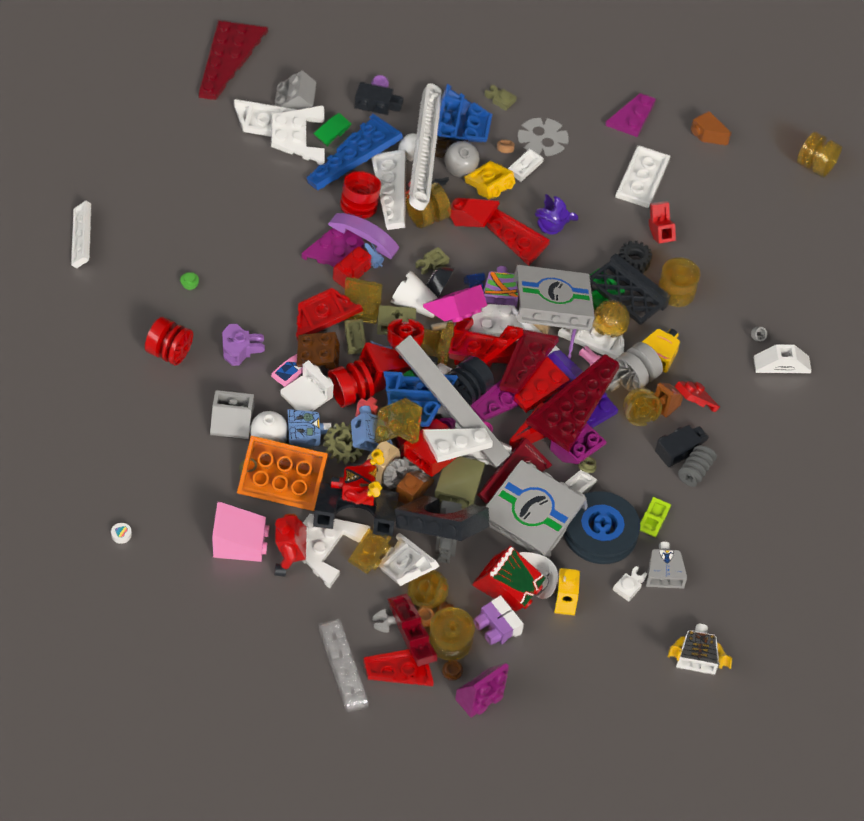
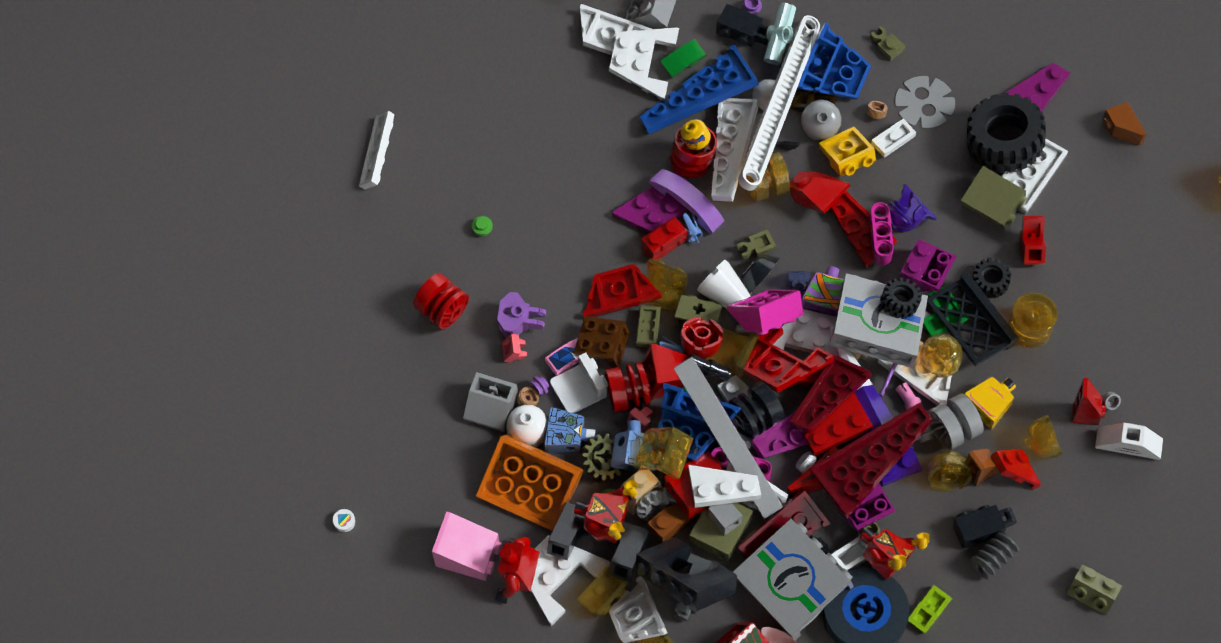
camera: 20 degrees right, 10 degrees up
none -> coral tile [501,334,527,363]
none -> medium nougat tile [517,387,539,406]
none -> medium lavender plate [530,375,549,396]
none -> yellow head [681,119,711,150]
none -> light grey brick [708,503,742,536]
none -> light aqua piece [764,3,796,65]
none -> white tile [796,452,817,473]
none -> red torso [859,528,930,580]
none -> dark pink beam [869,202,894,266]
none -> black tyre [880,277,922,319]
none -> magenta slope [900,239,957,292]
none -> olive brick [961,166,1027,230]
none -> black tyre [967,93,1046,173]
none -> clear yellow cylinder [1024,414,1063,459]
none -> olive bracket [1067,564,1122,615]
none -> red slope [1072,377,1106,425]

